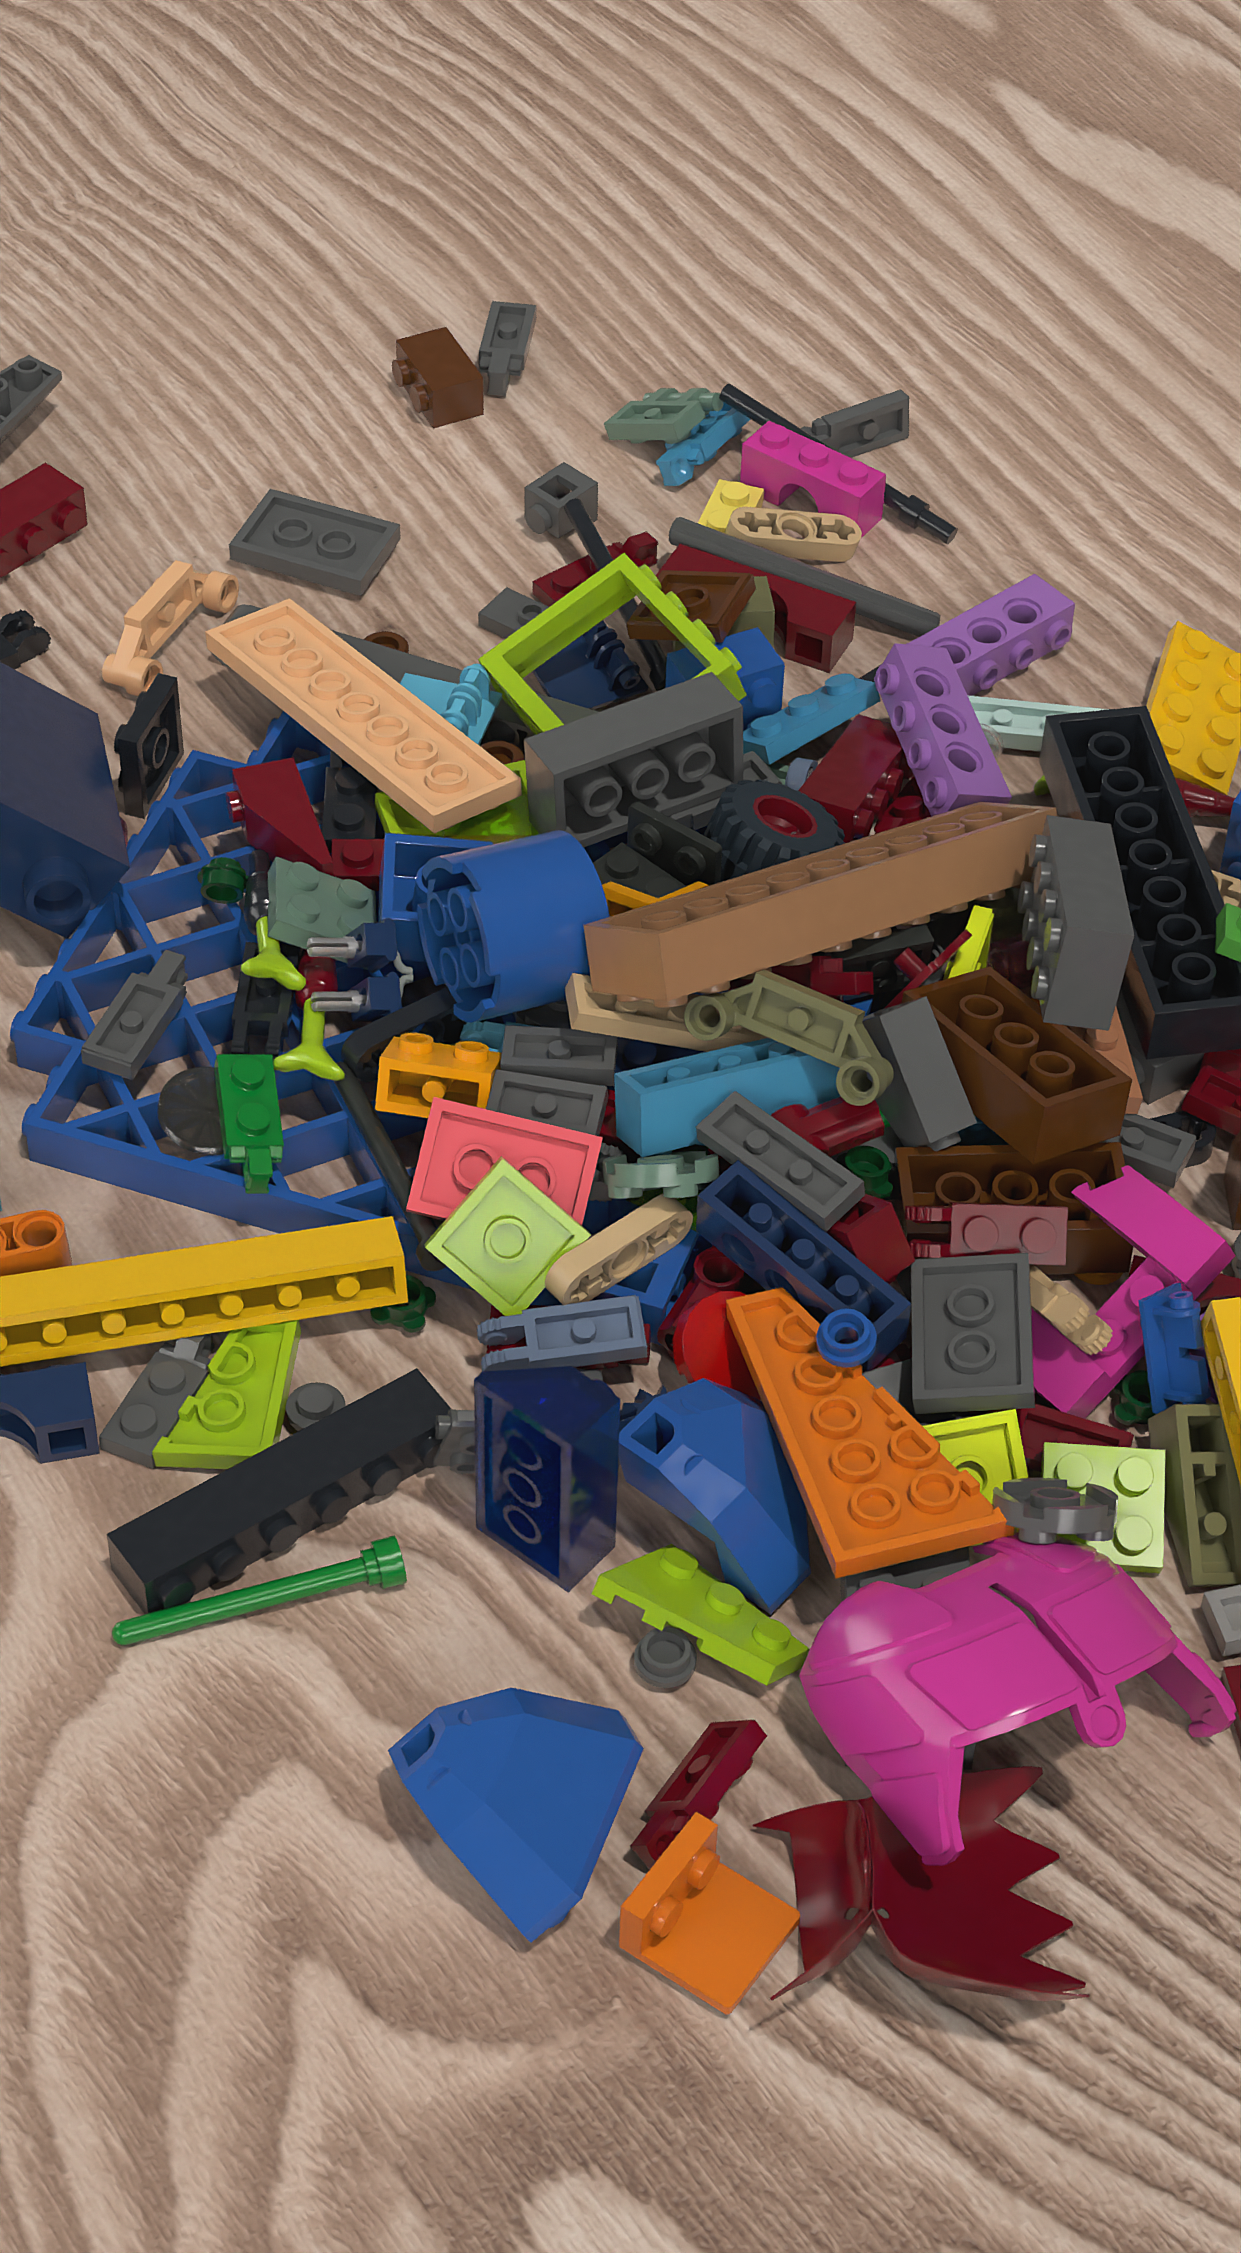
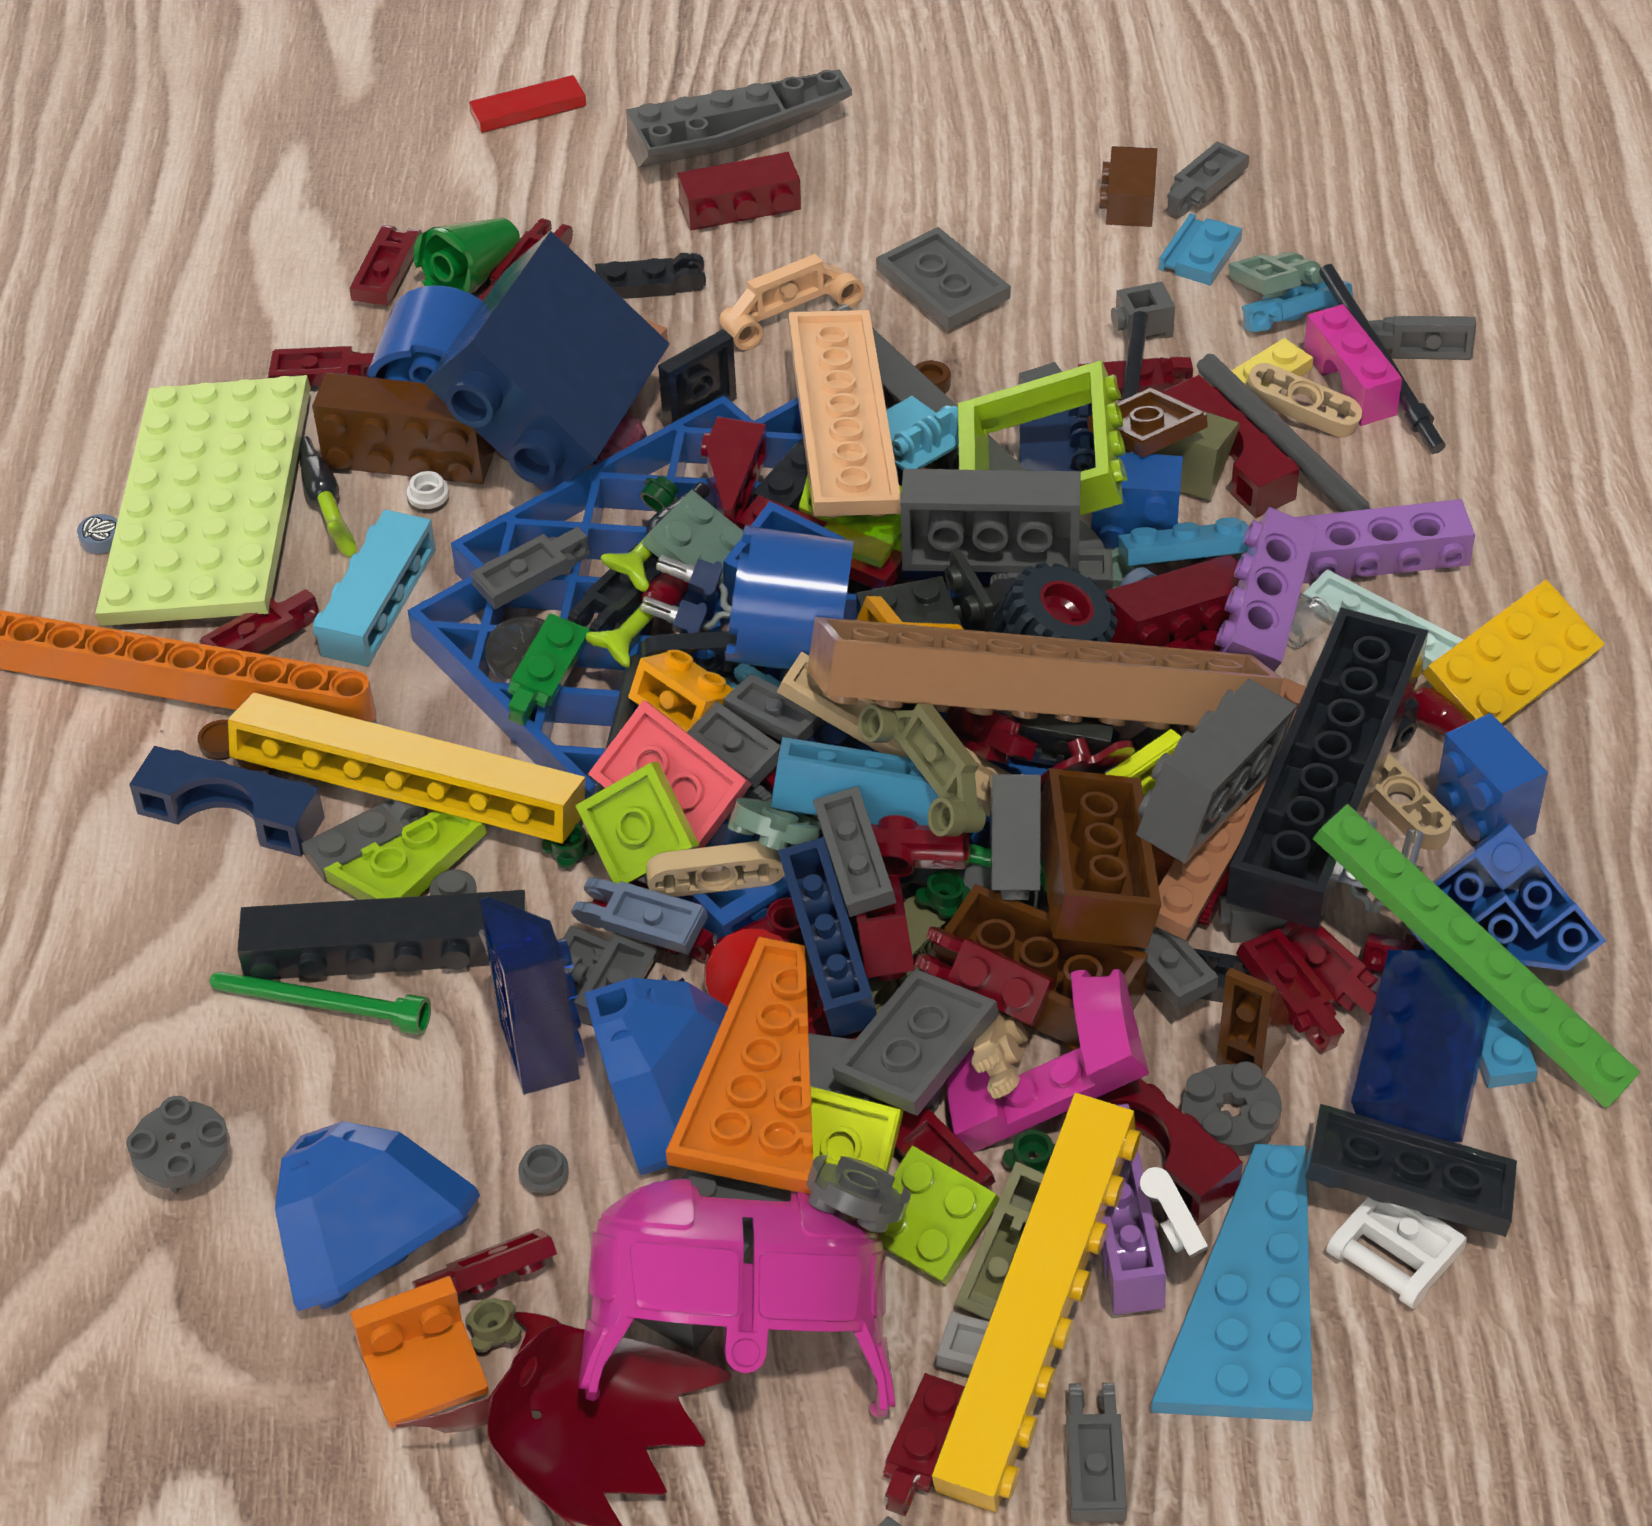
camera: 35 degrees right, 0 degrees up
lime wing [591,1544,810,1686] -> none
blue plate [816,1309,877,1367] -> none
blue hinge [1138,1282,1211,1414] -> none
none -> dark grey plate [126,1096,230,1193]
none -> olive plate [465,1298,522,1352]
none -> dark azure plate [1159,213,1242,286]

